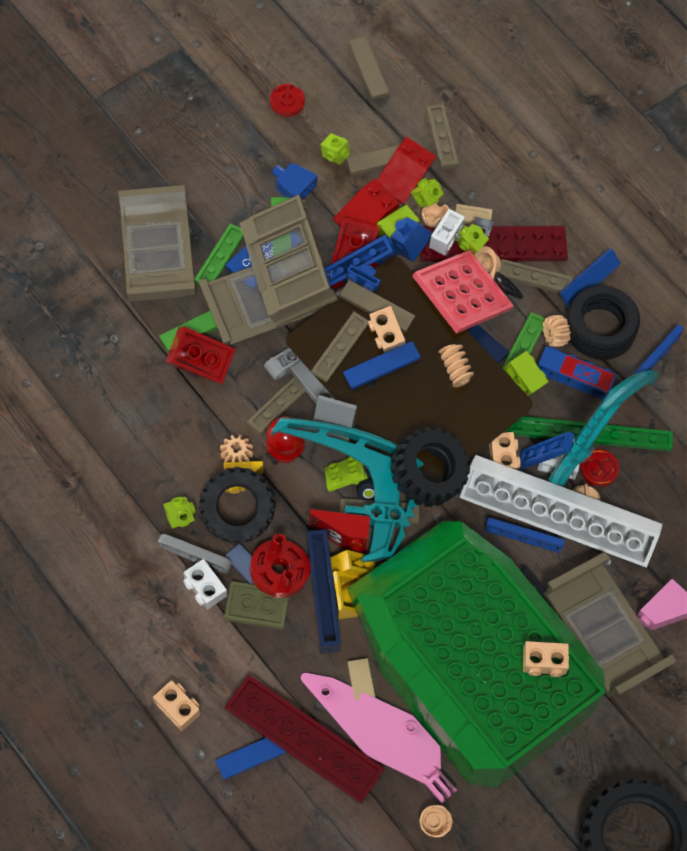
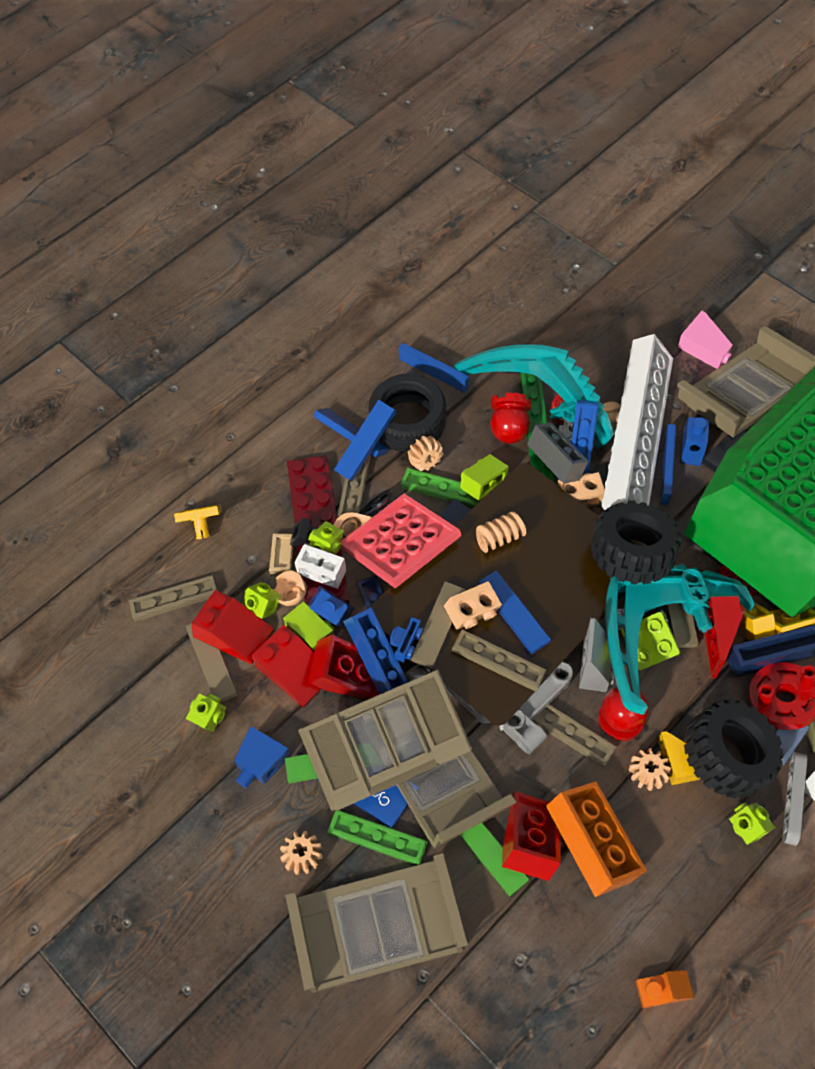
camera: 90 degrees left, 5 degrees down
red tile [270,84,305,117] -> none
dark tan tile [349,37,389,100] -> none
blue brick [538,346,617,400] -> none
none -> yellow tile [174,504,222,539]
none -> light nougat gear [280,831,322,875]
none -> blue tile [334,400,397,481]
none -> red tile [490,393,532,444]
none -> dark grey brick [527,422,589,484]
none -> orange brick [546,781,647,897]
none -> orange slope [636,971,694,1009]
none -> blue torso [680,417,709,466]

